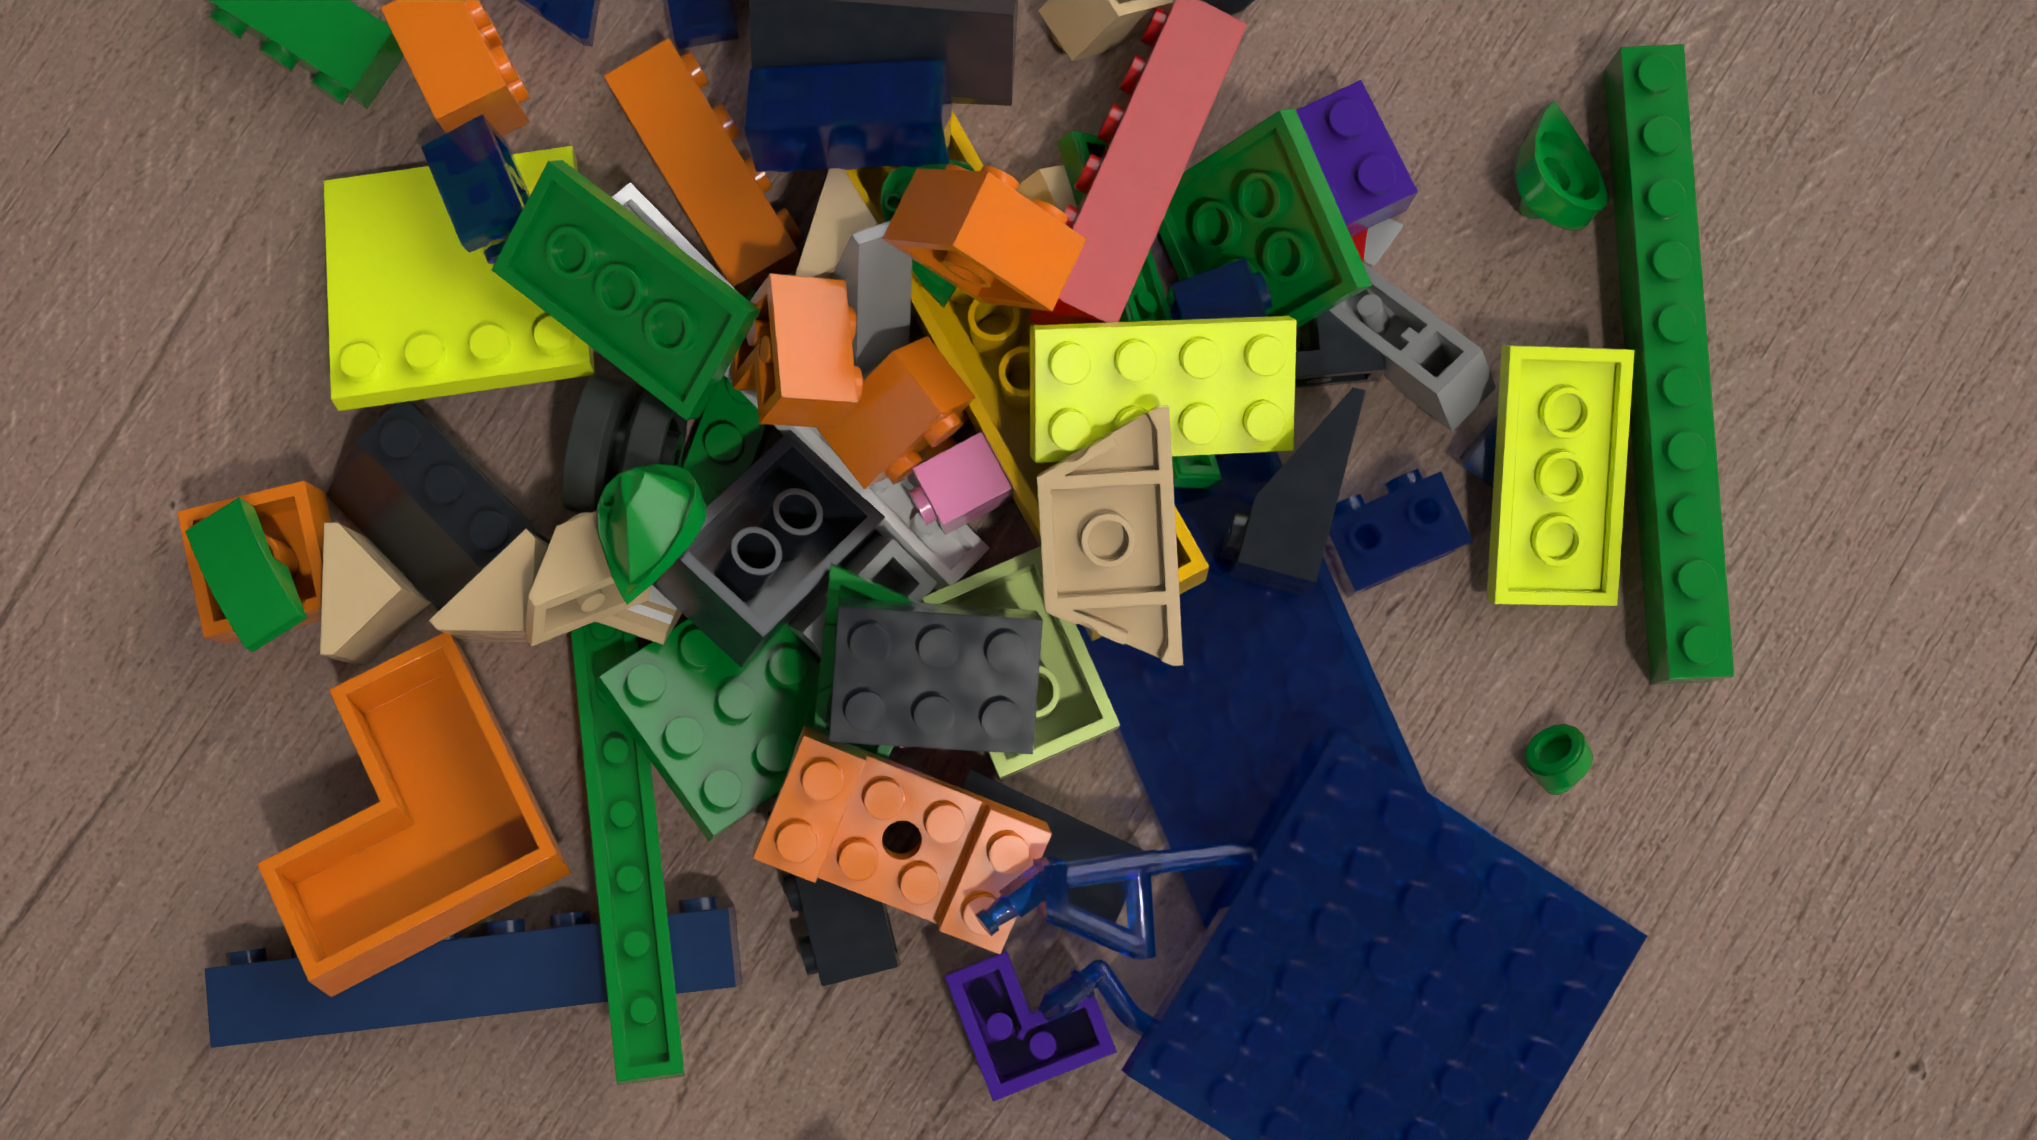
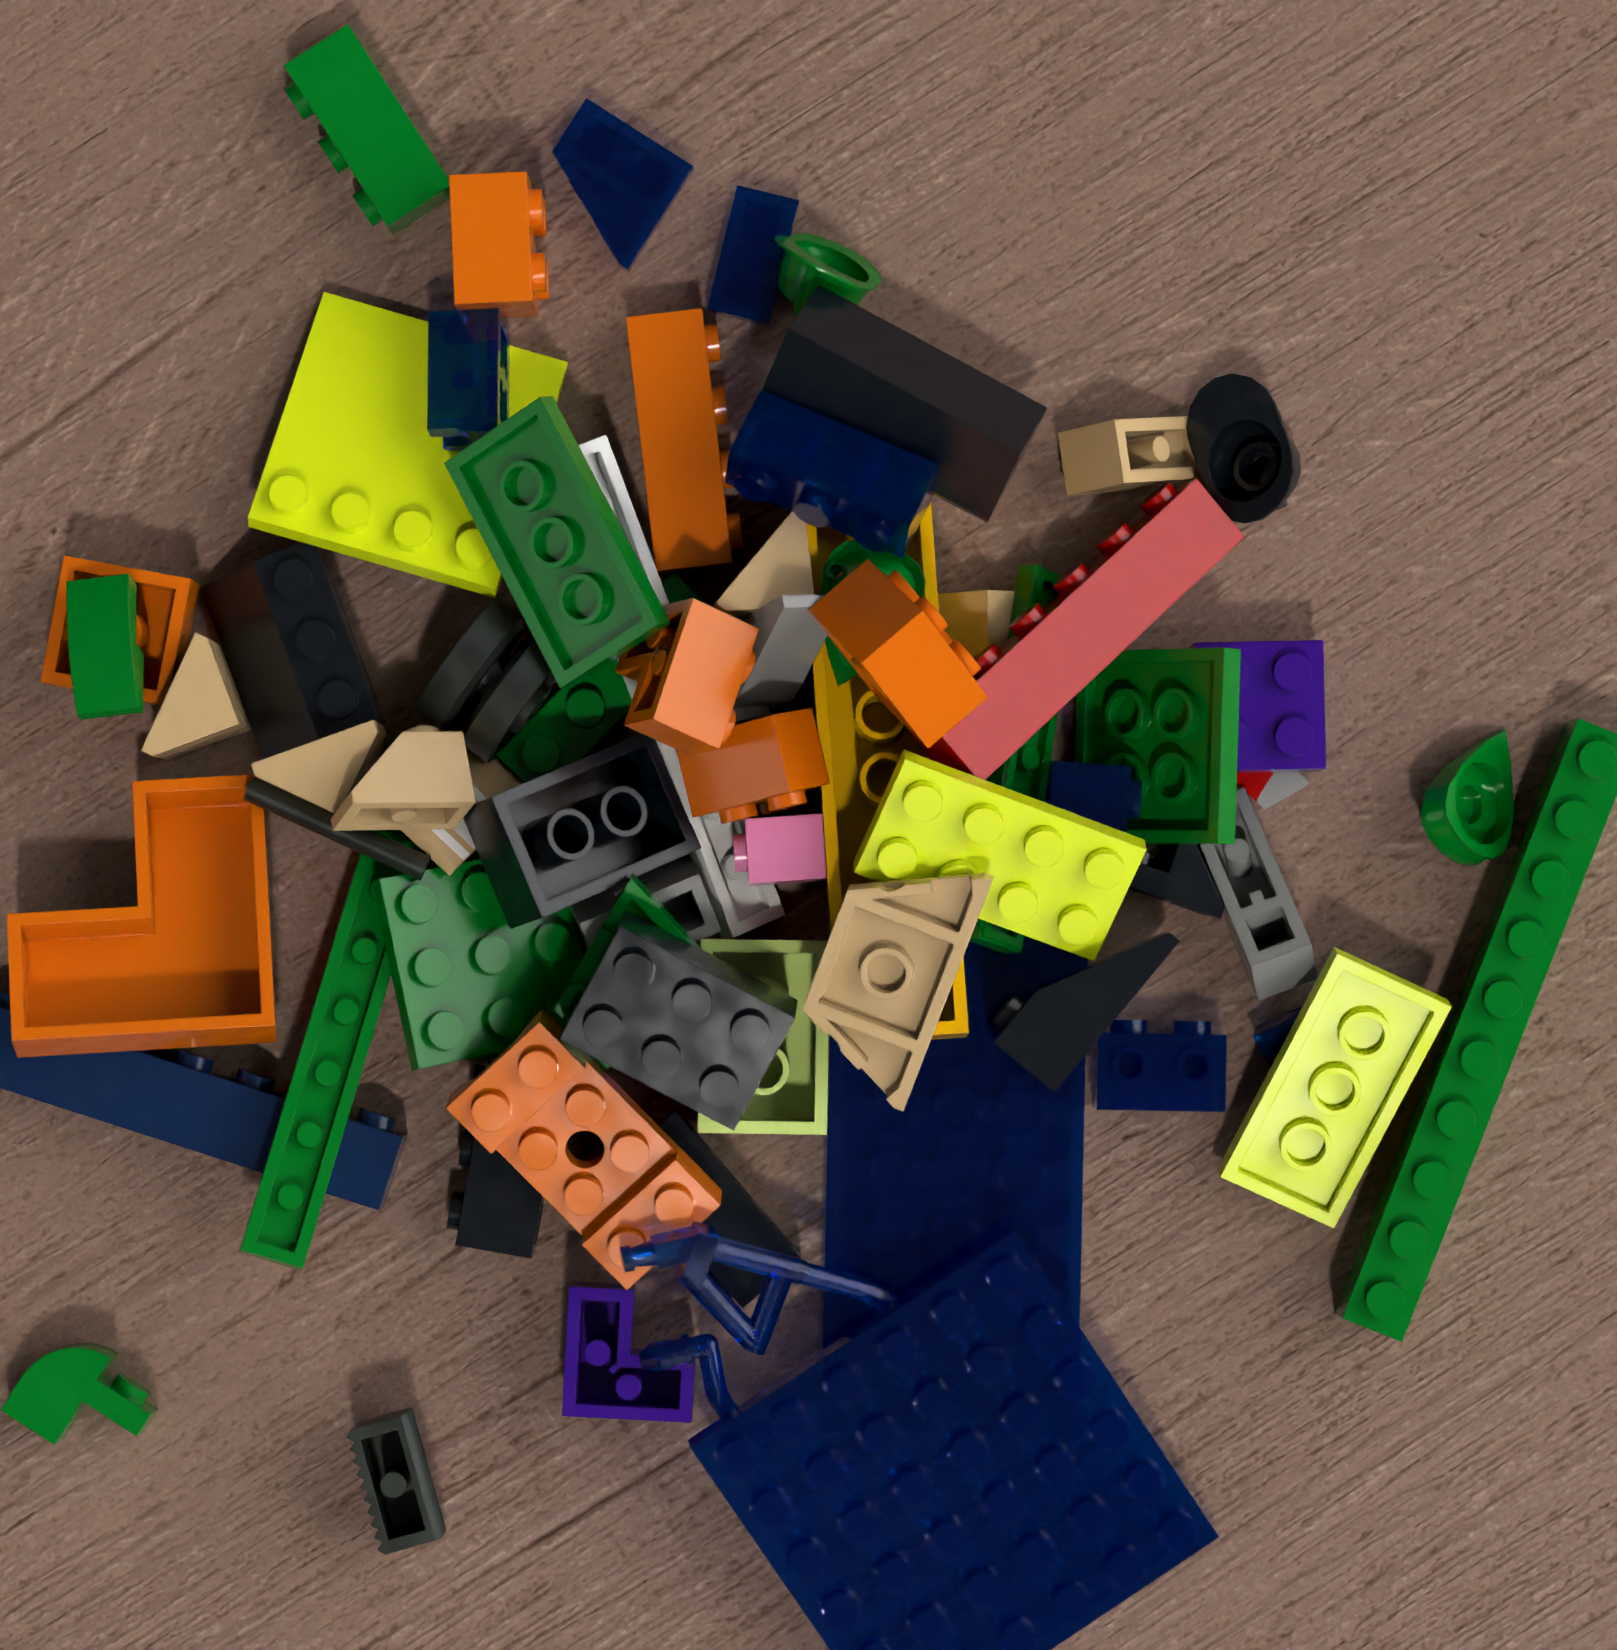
camera: 25 degrees right, 5 degrees up
green piece [598,464,707,605] -> none
green tile [1524,724,1594,795] -> none
none -> pearl dark grey bar [243,777,431,880]

